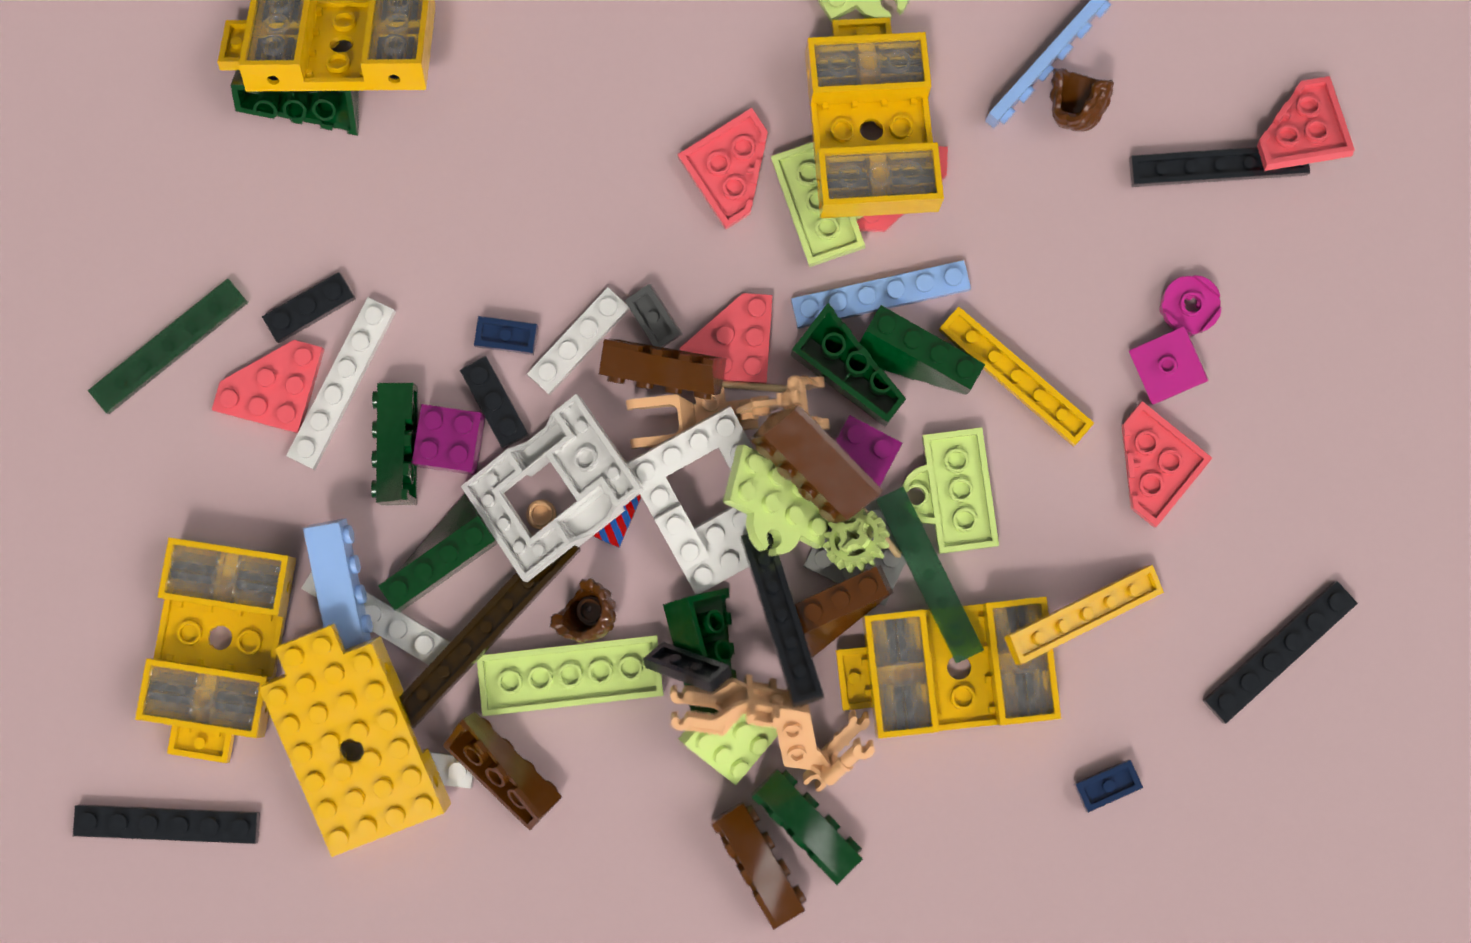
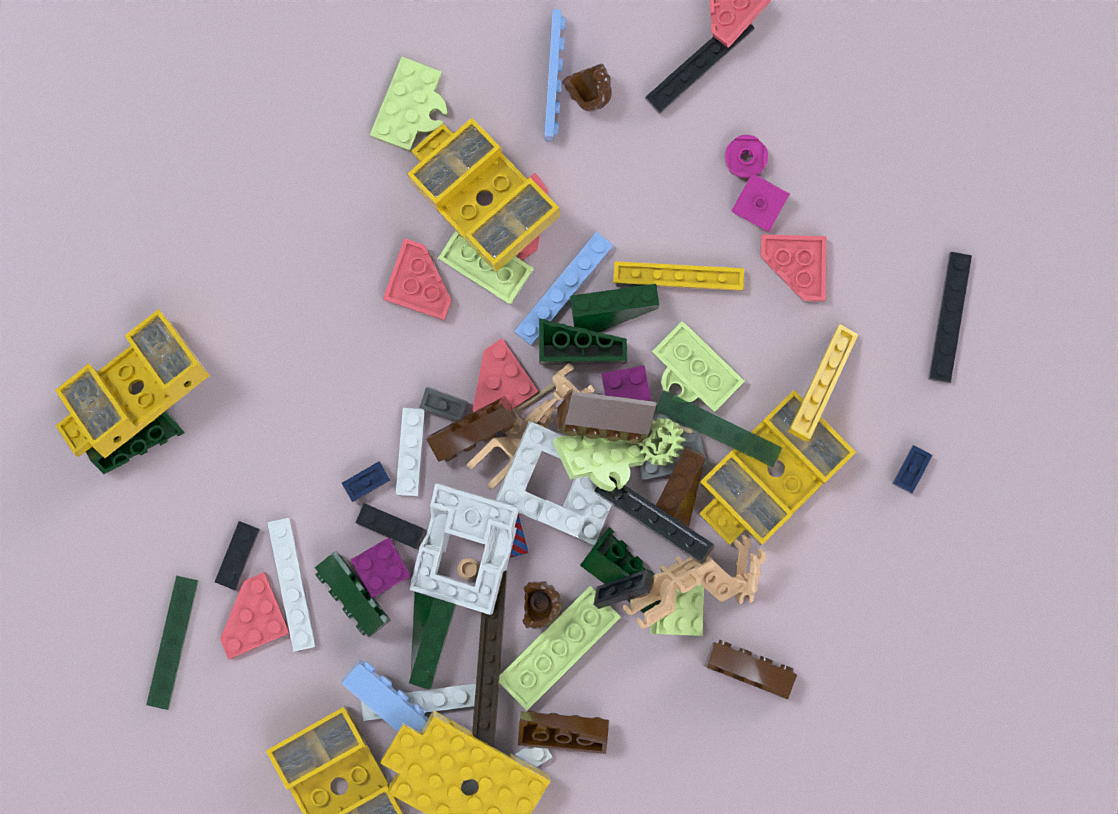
camera: 35 degrees left, 0 degrees up
dark green wedge [751,769,863,885] -> none

